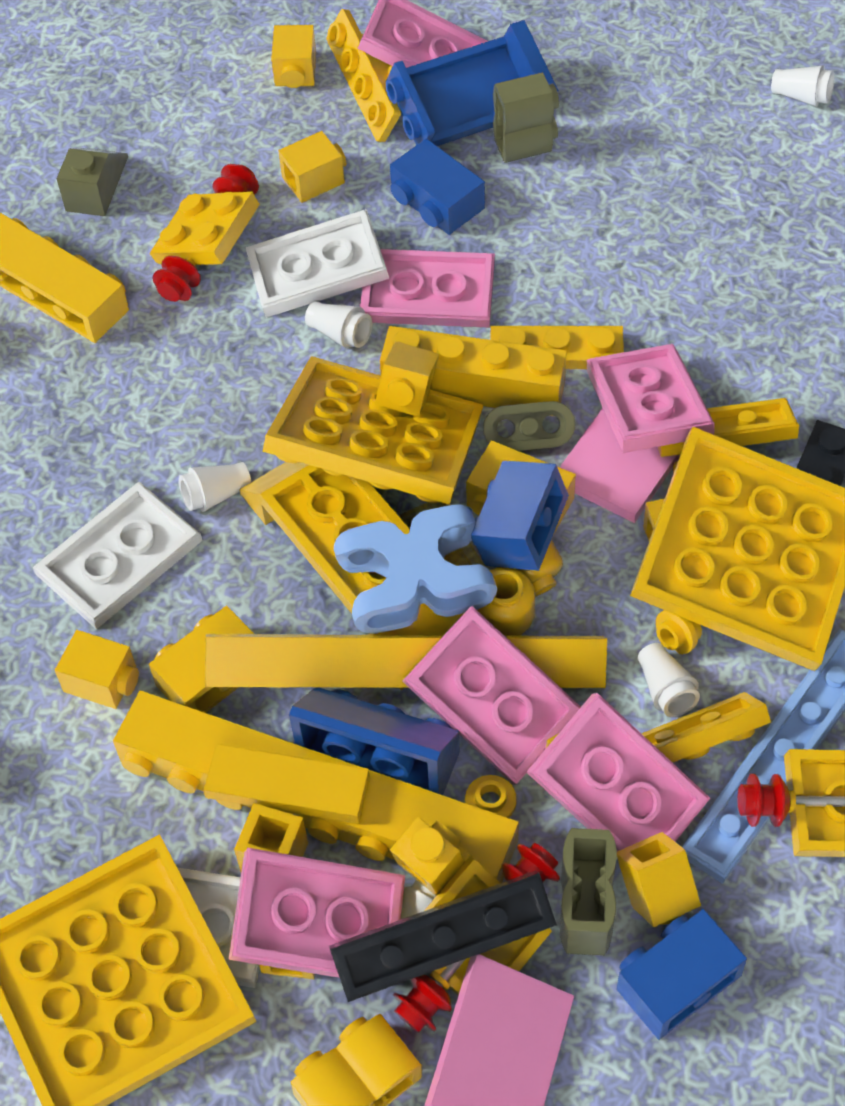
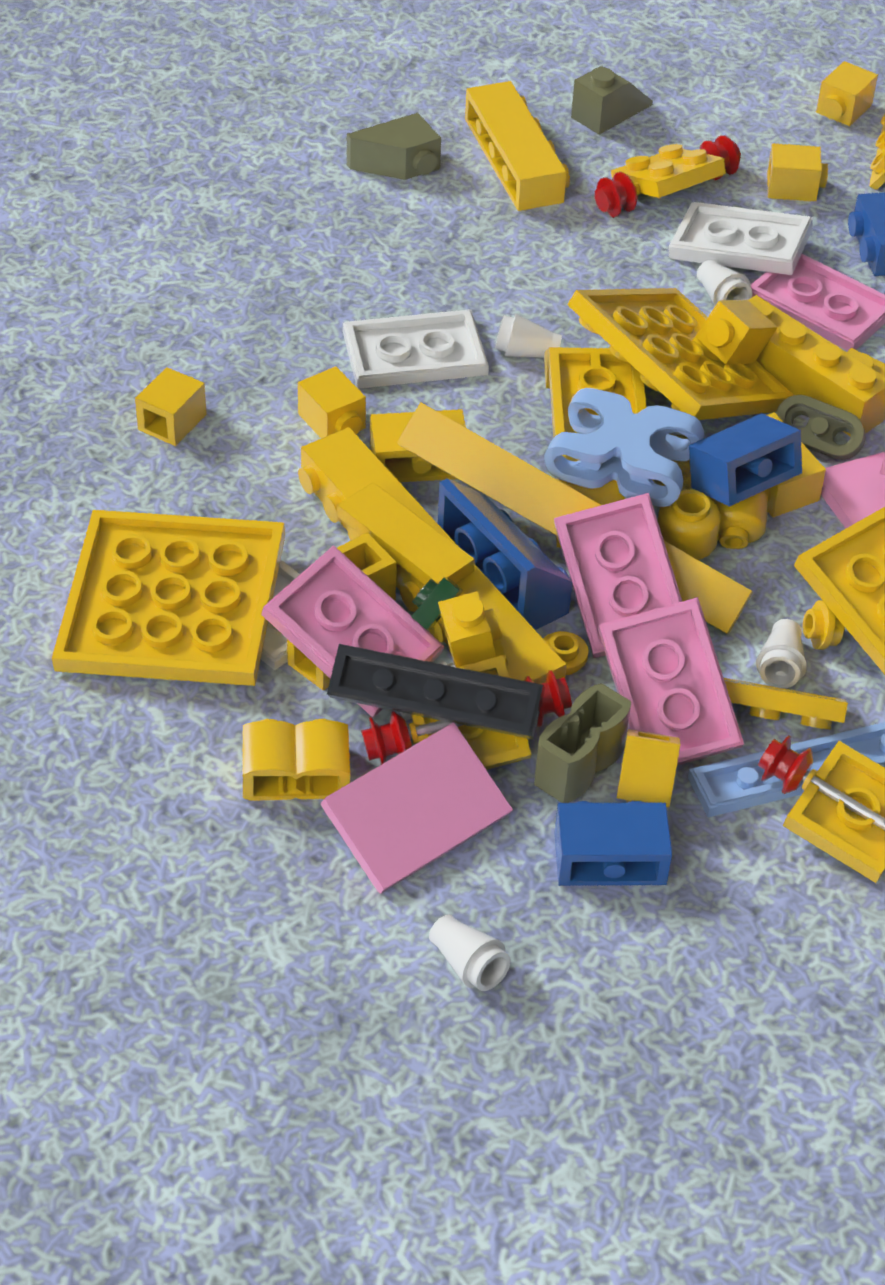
camera: 30 degrees right, 10 degrees down
none -> dark green plate [411,577,463,630]

